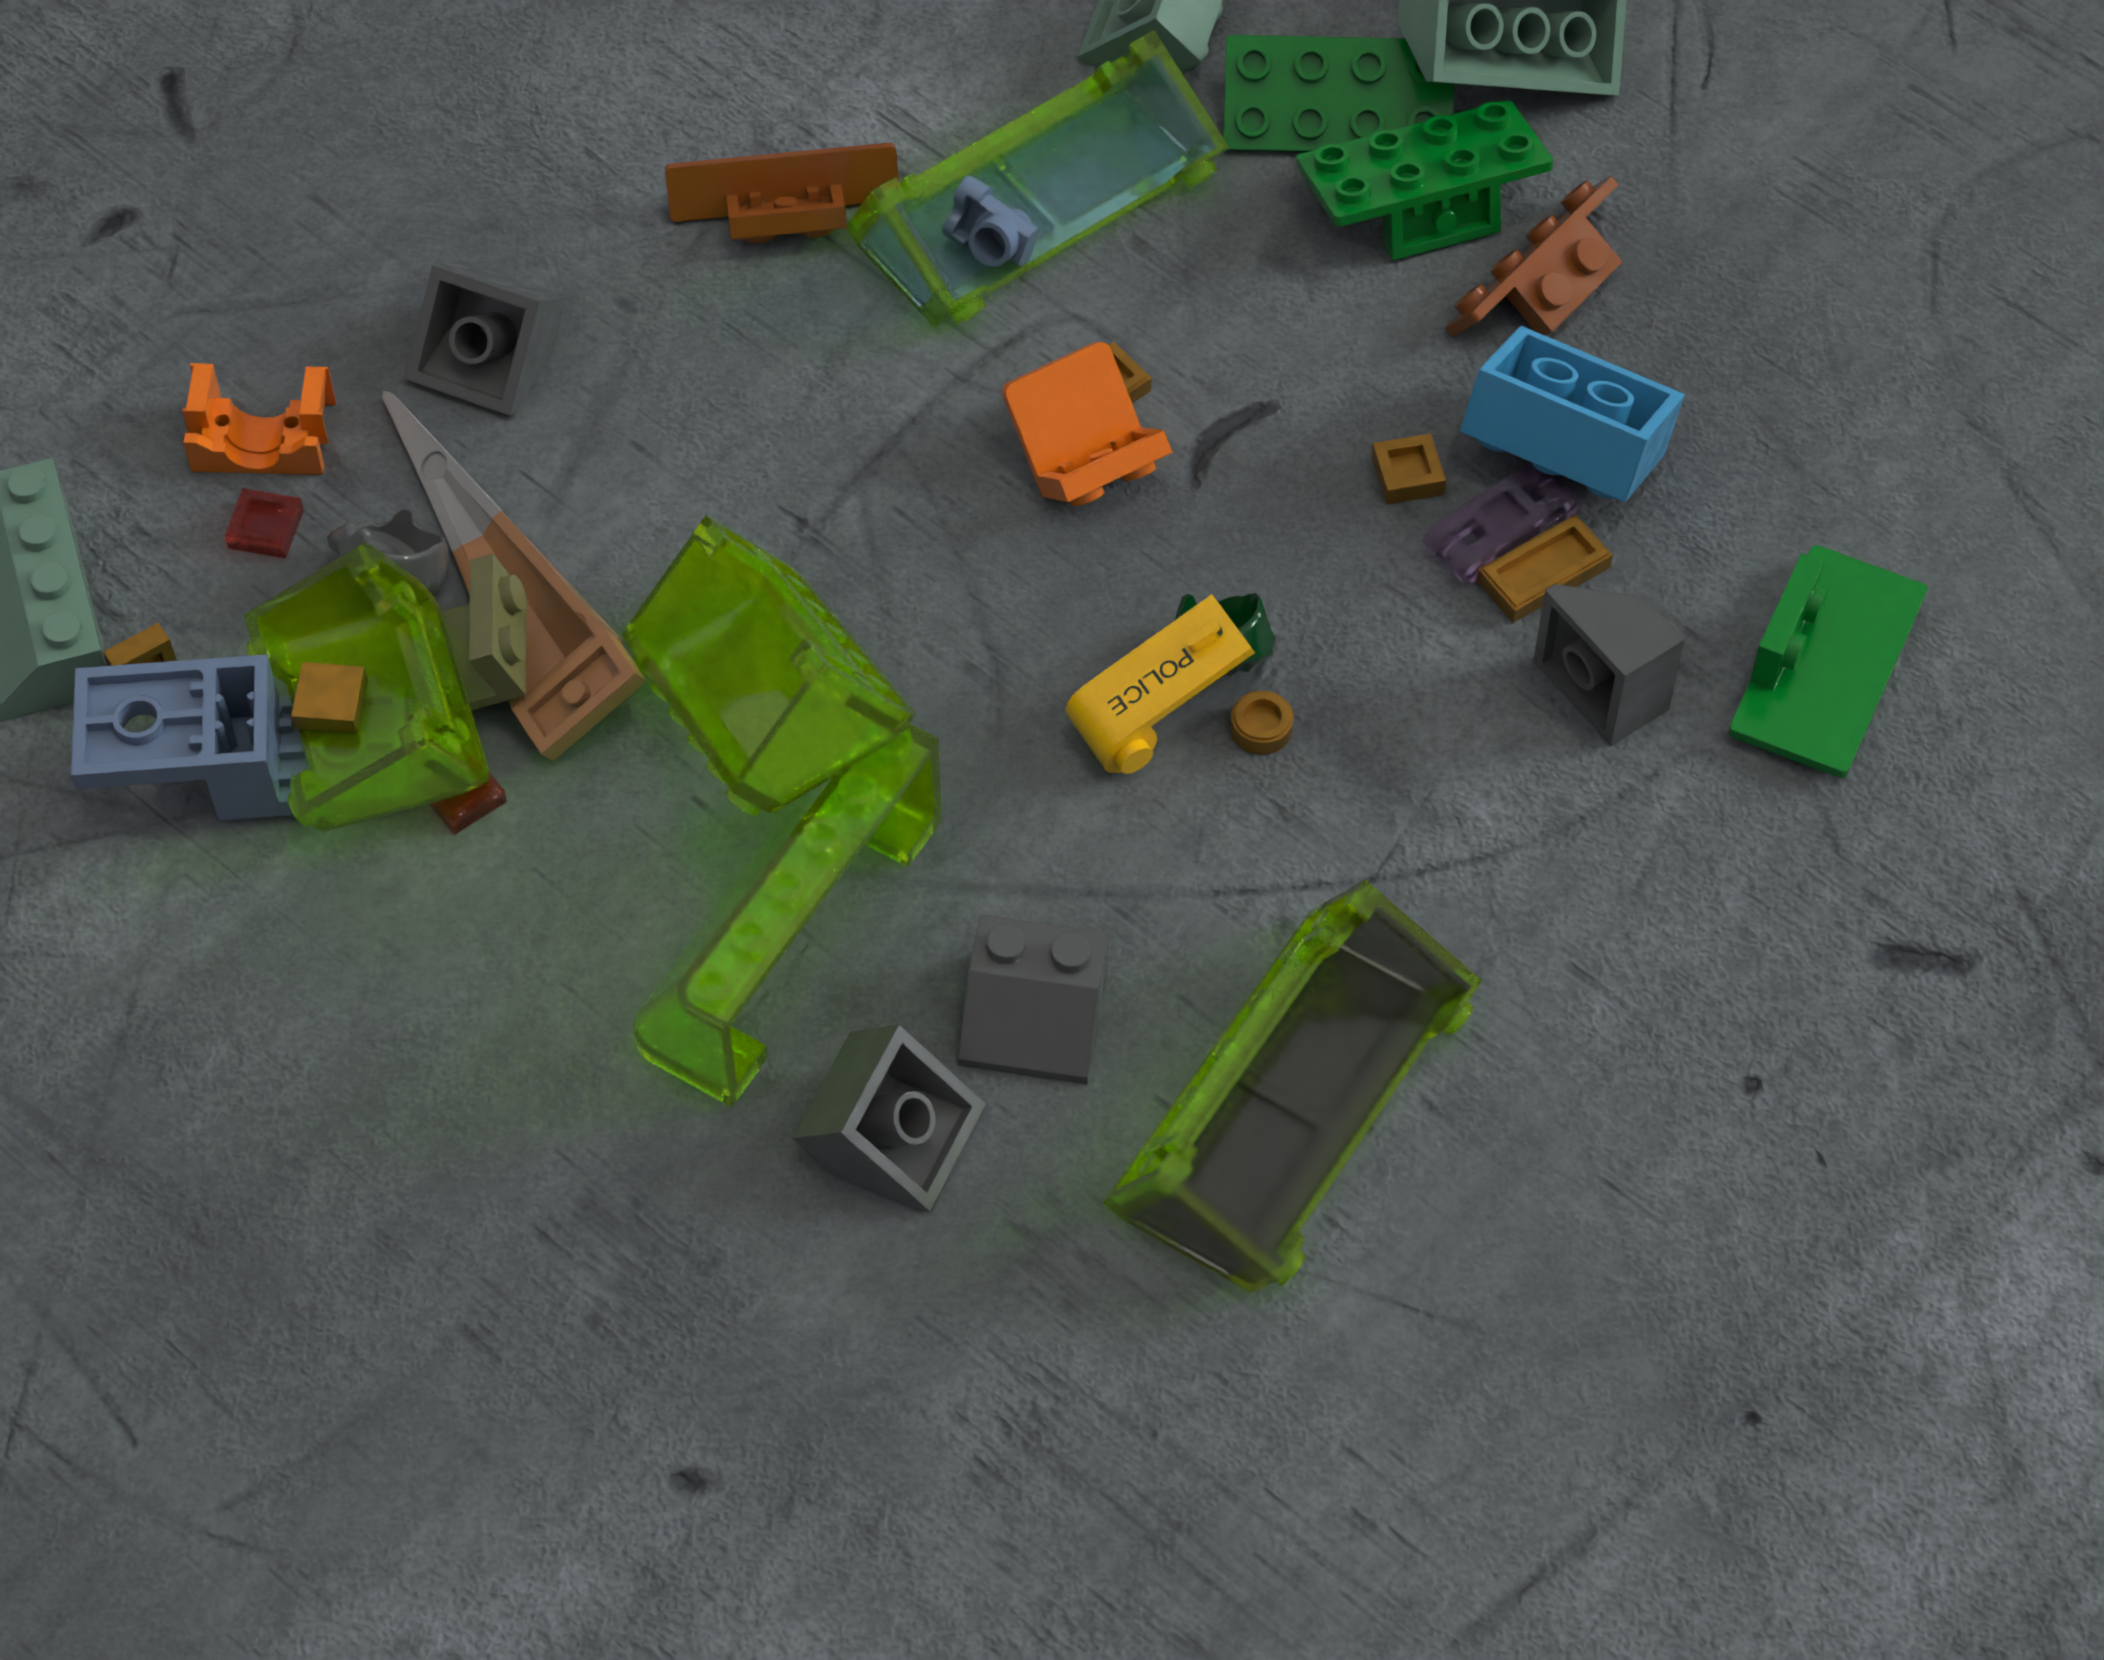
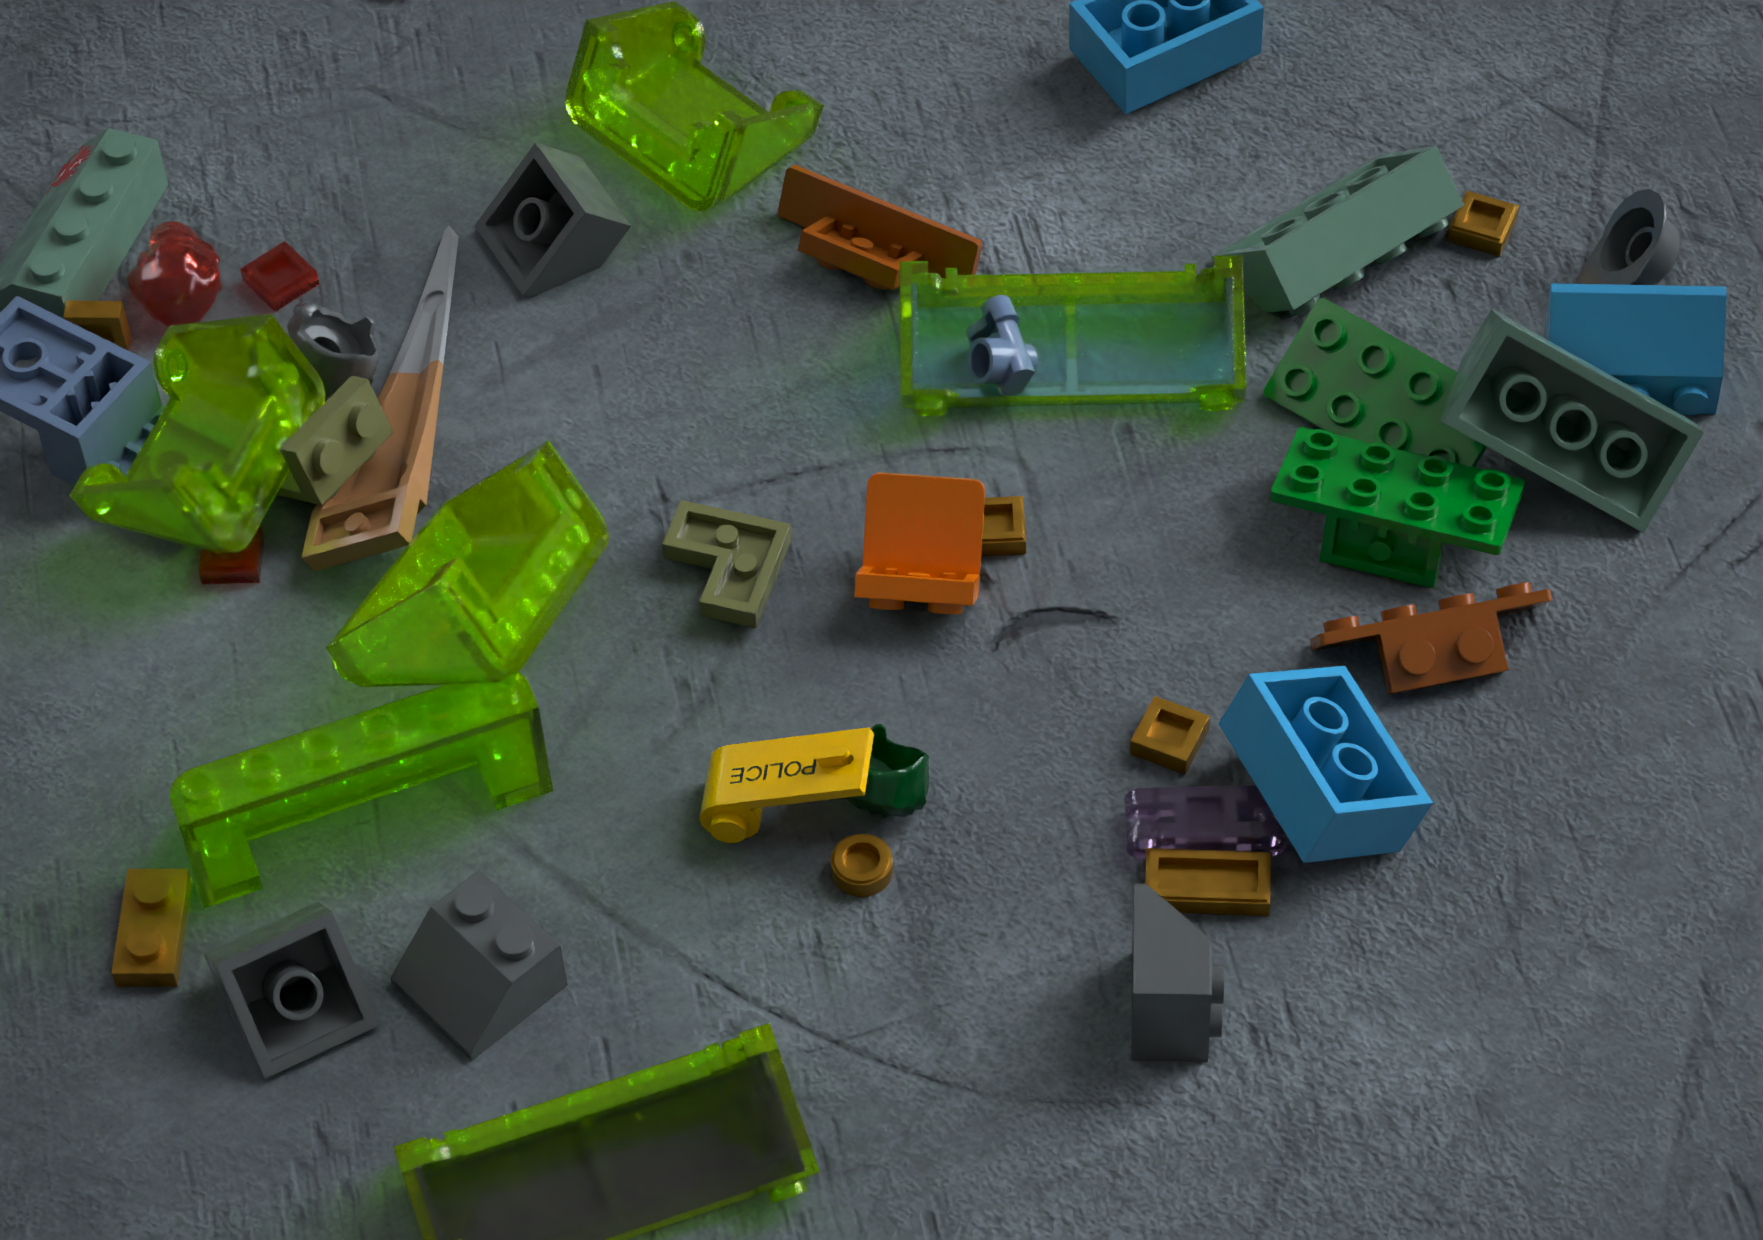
camera: 40 degrees right, 5 degrees down
orange piece [182,363,336,475] -> none
pearl gold tile [291,662,368,734] -> none
green bracket [1728,545,1928,778] -> none
none -> pearl gold plate [111,869,193,987]
none -> clear red hair [127,221,223,330]
none -> clear neon green windscreen [565,1,824,212]
none -> olive plate [662,500,792,628]

